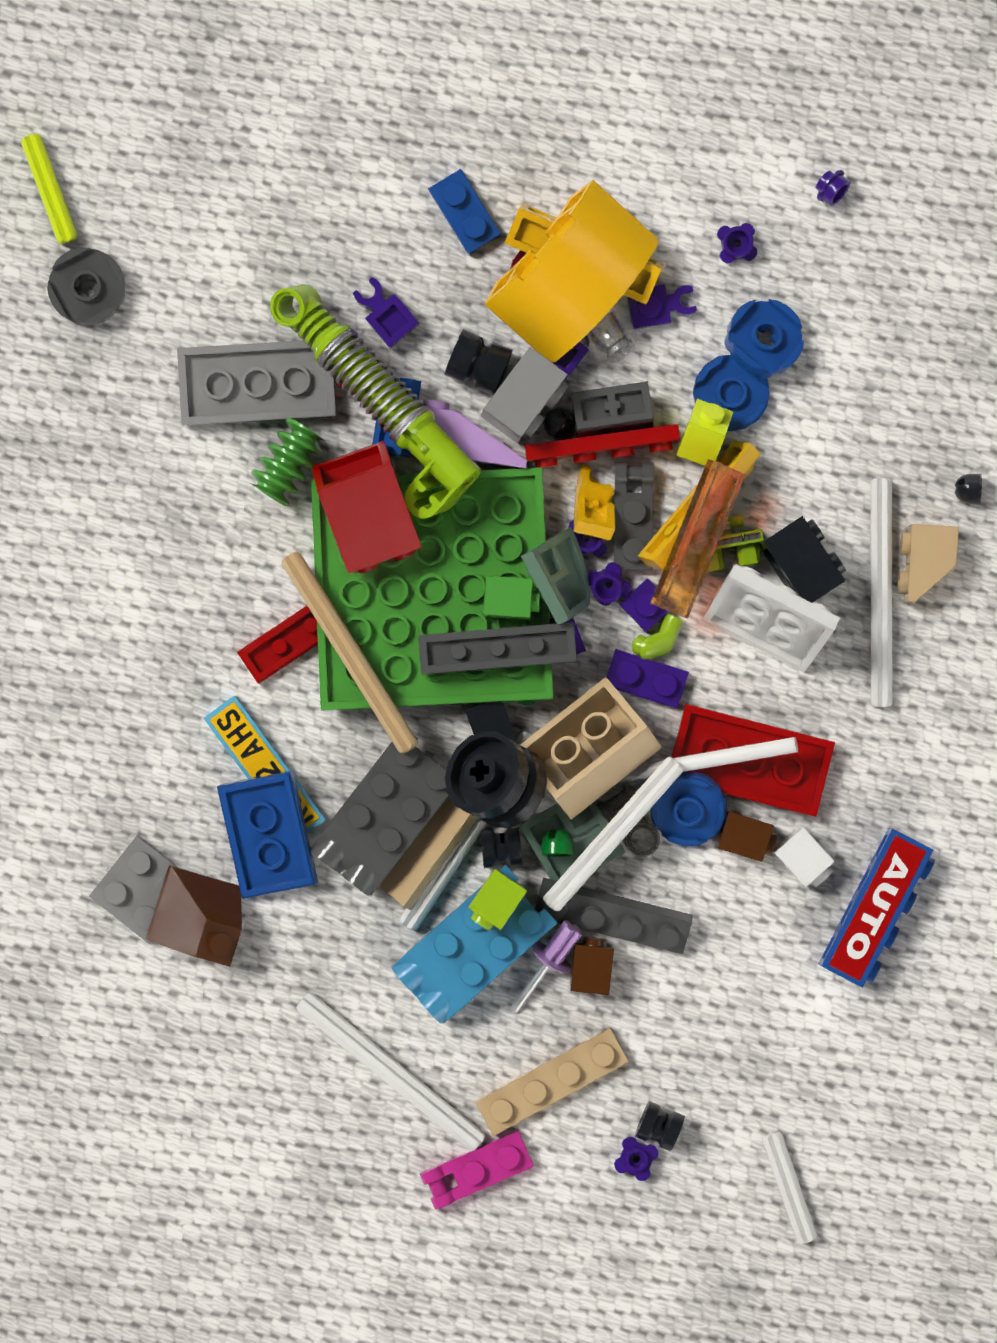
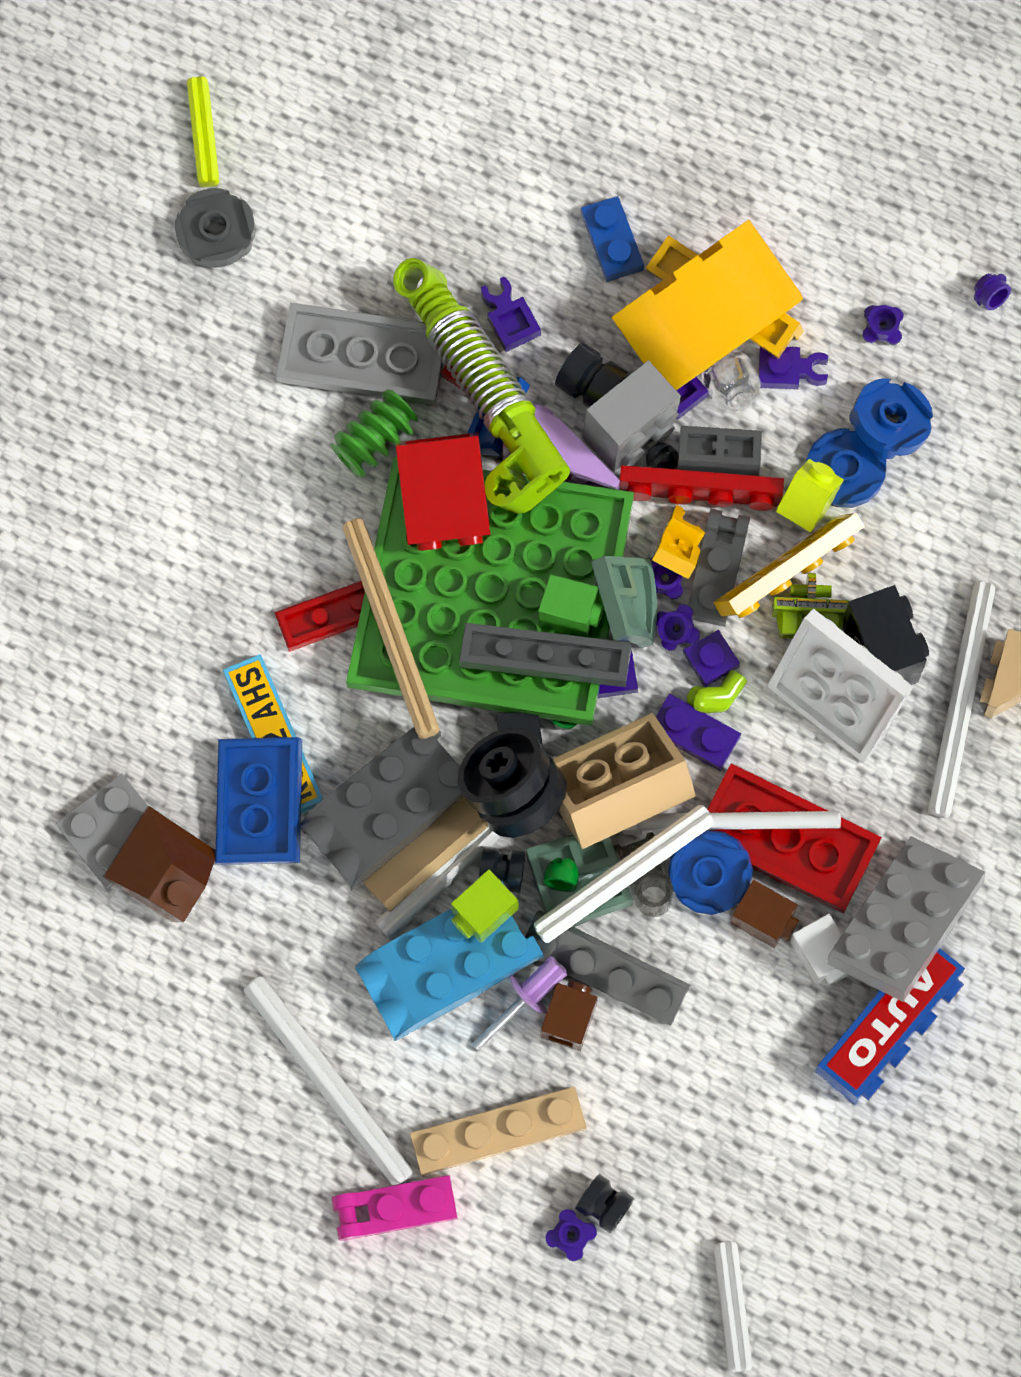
camera: 20 degrees right, 15 degrees down
clear orange tile [650,459,746,619] -> none
none -> light grey plate [828,836,985,1002]

